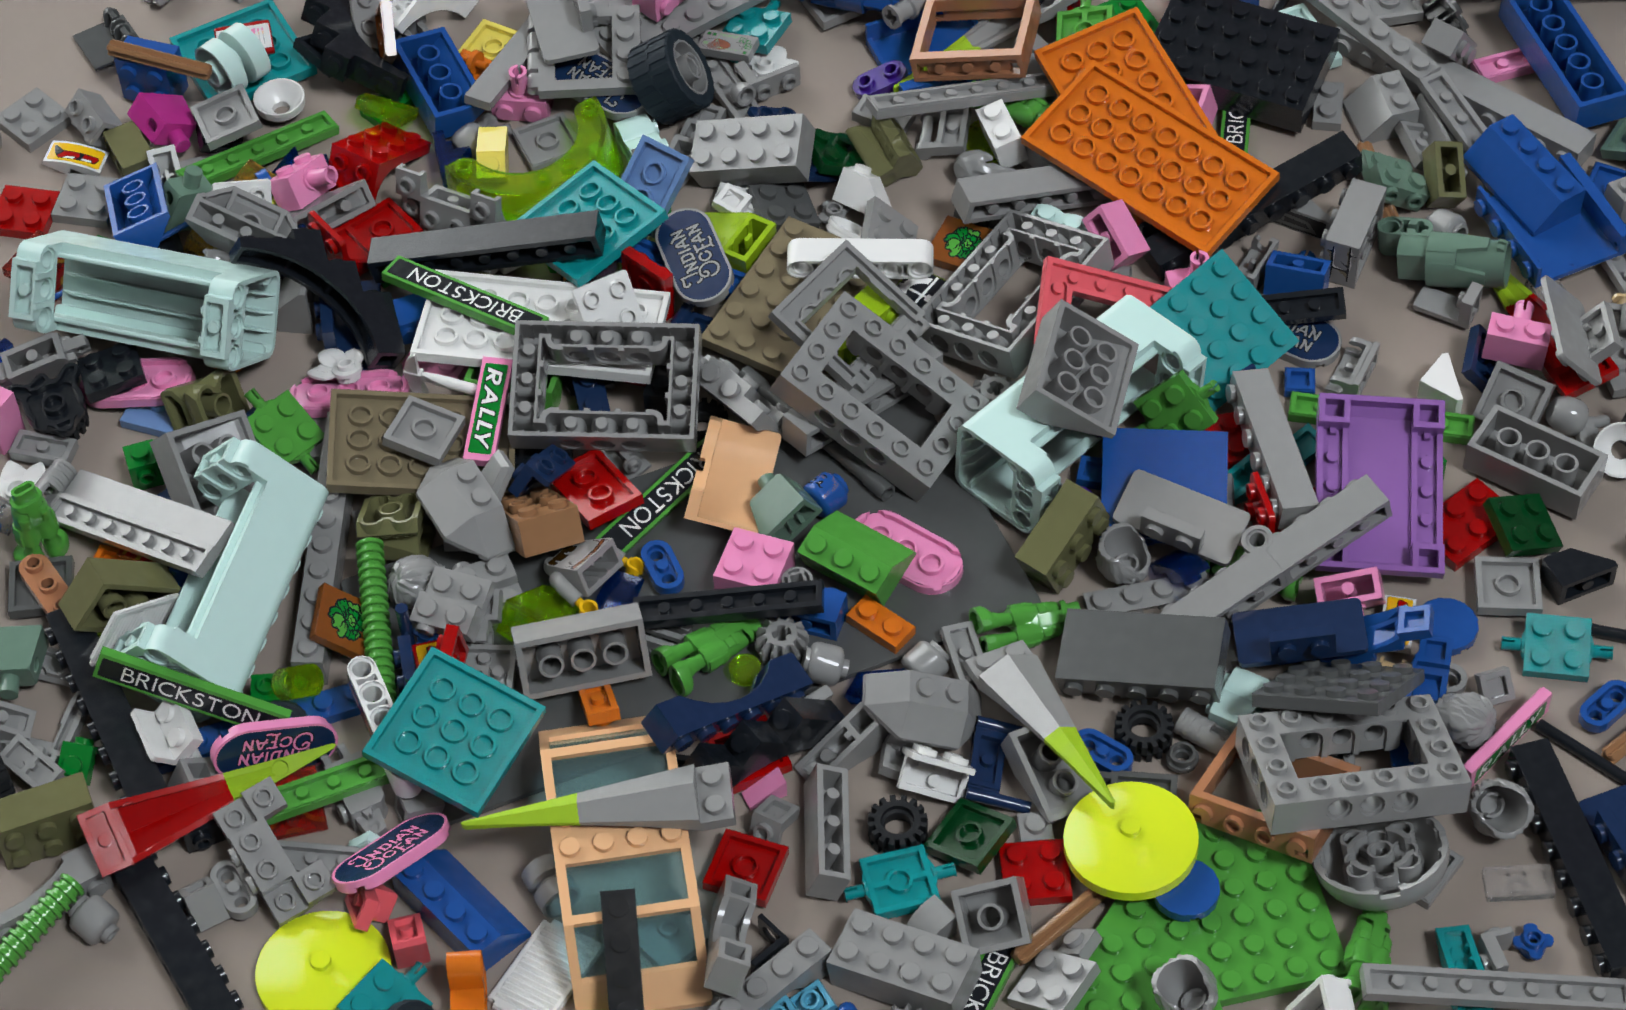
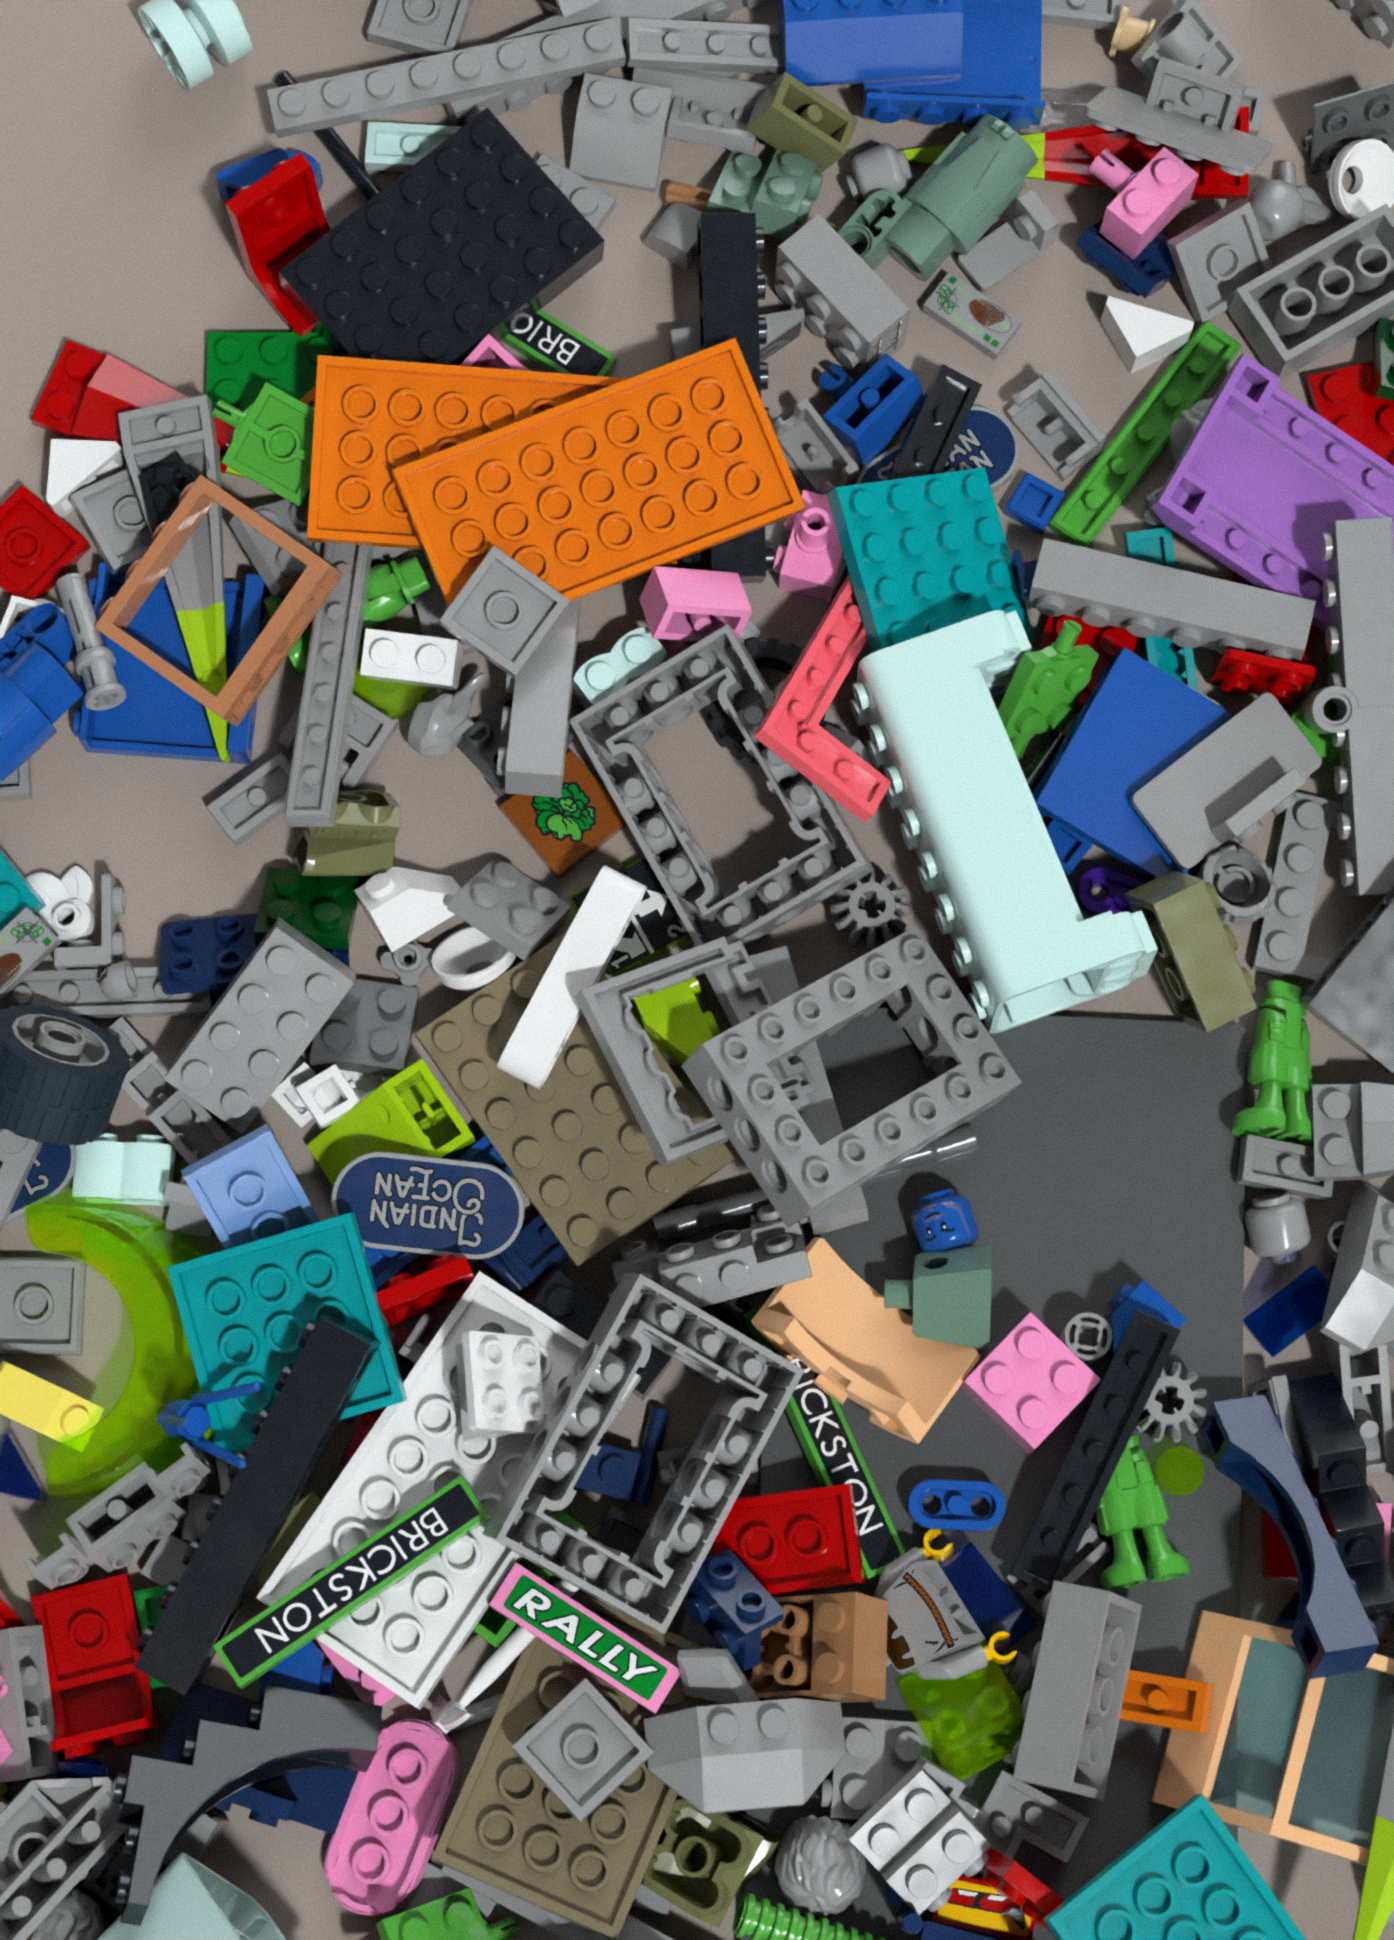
camera: 70 degrees left, 25 degrees up
white plate [307,348,364,384] -> none
bright green slope [797,510,916,606] -> none
light grey head [801,642,850,686] -> none
orange plate [846,595,916,654] -> none
dark purple plate [853,60,909,100] -> none
bright pink tile [855,510,963,595] -> none
light grey slope [1016,299,1139,439] -> none
clear blue slope [1150,550,1210,586] -> none
none -> blue plant [157,1382,261,1469]
none -> light grey plate [438,546,570,679]
none -> light grey tile [922,271,1022,360]

